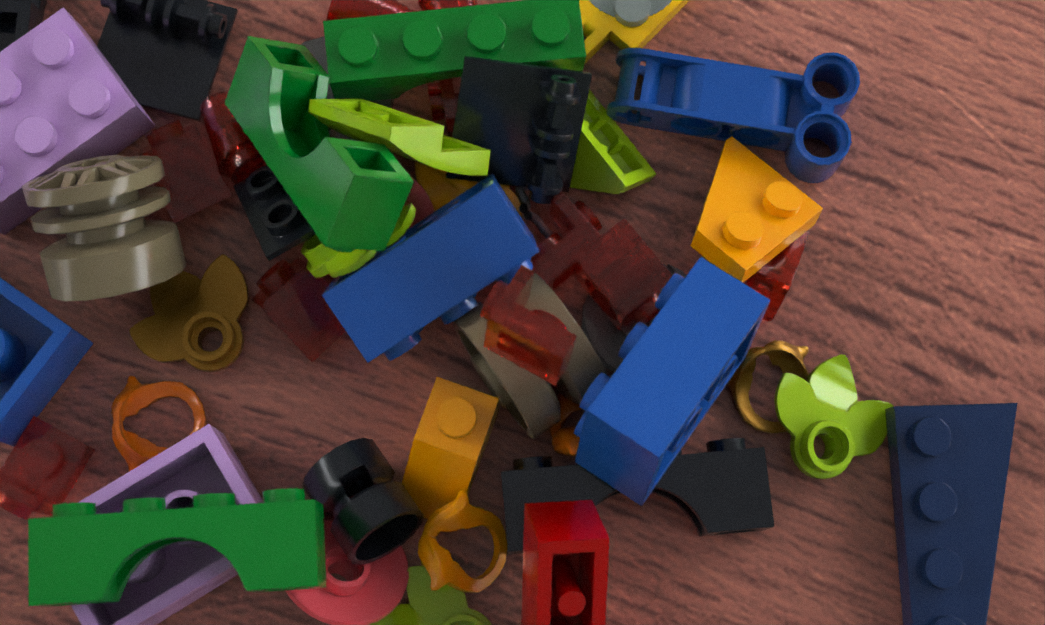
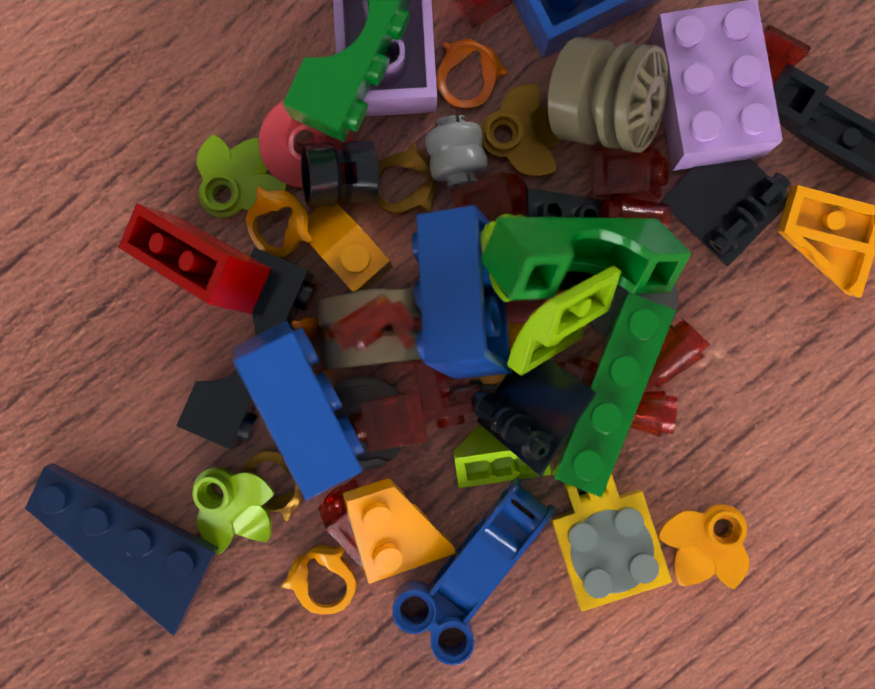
camera: 120 degrees right, 10 degrees up
none -> light orange piece [281,545,357,615]
none -> pearl gold piece [376,142,438,215]
none -> light grey piece [424,115,488,189]

